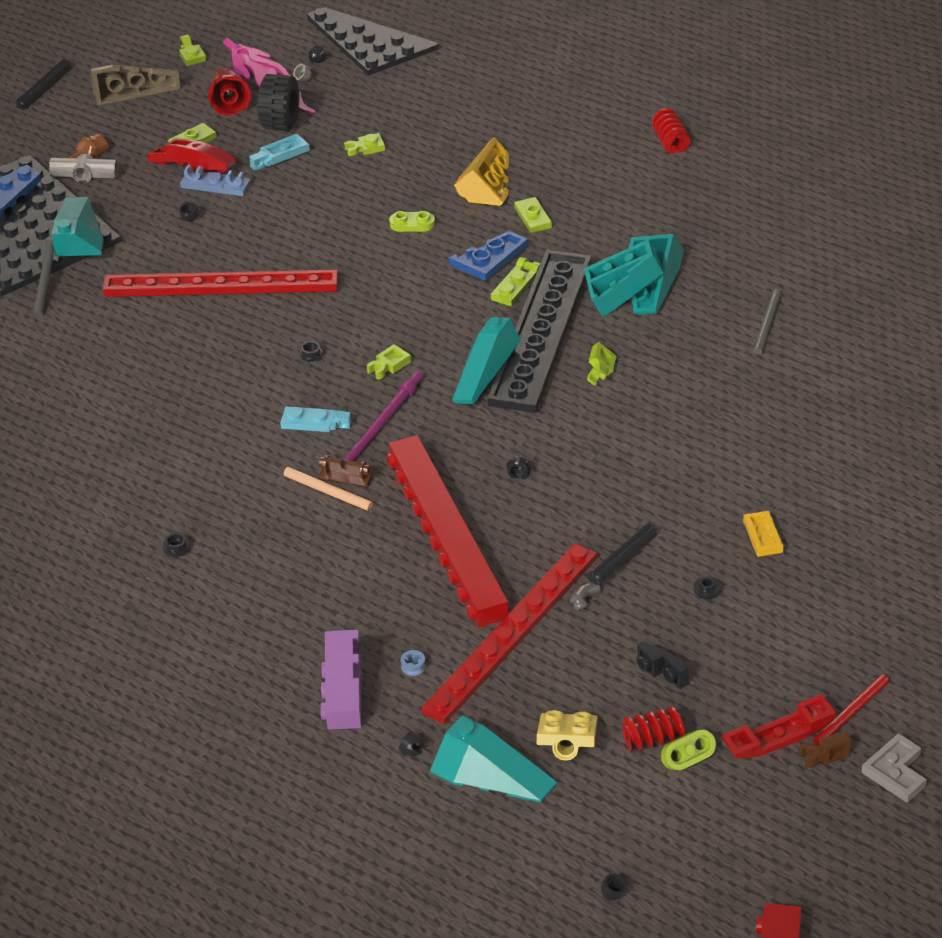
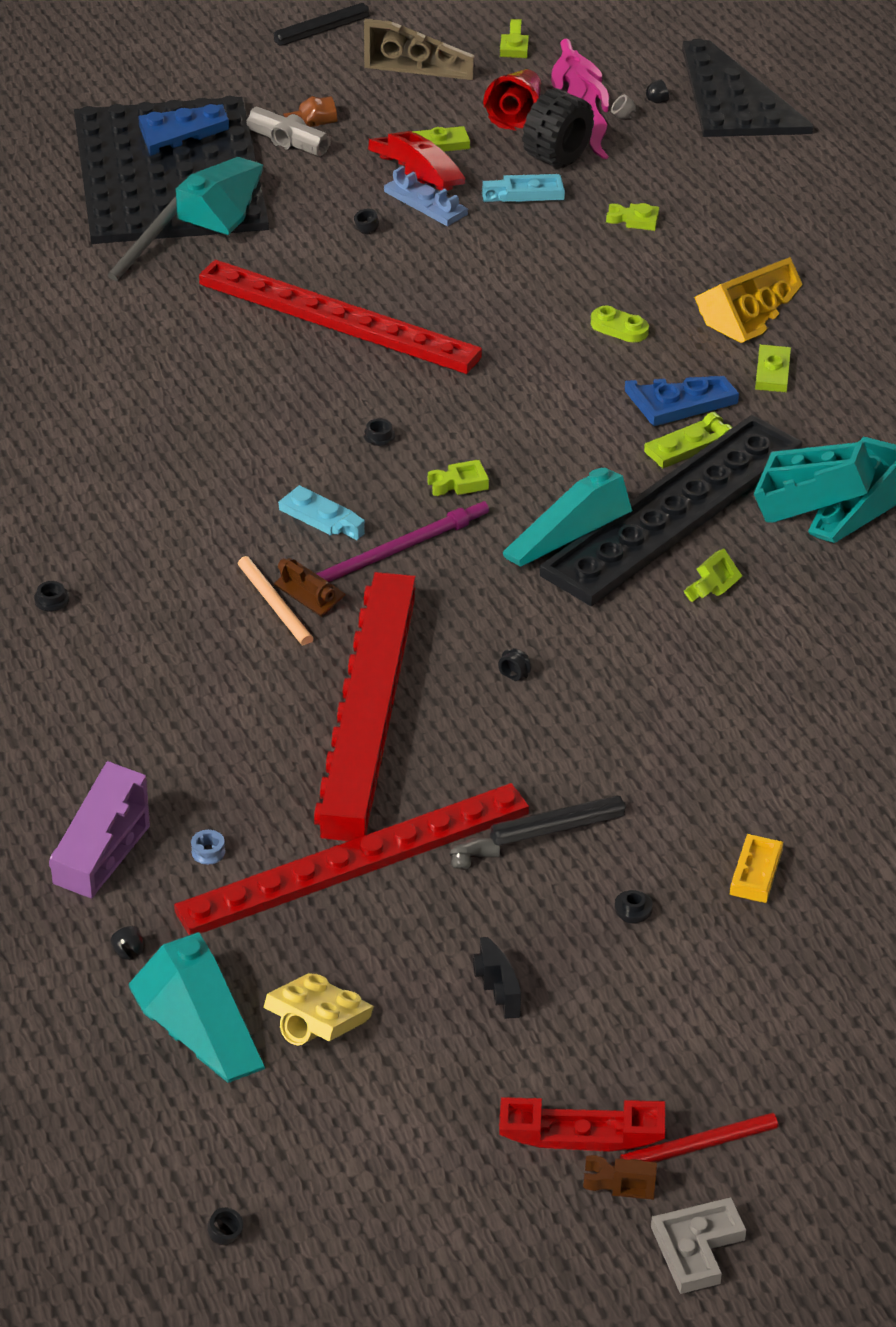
camera: 25 degrees right, 0 degrees up
red piece [622,706,686,753] -> none
lime plate [661,730,716,770] -> none

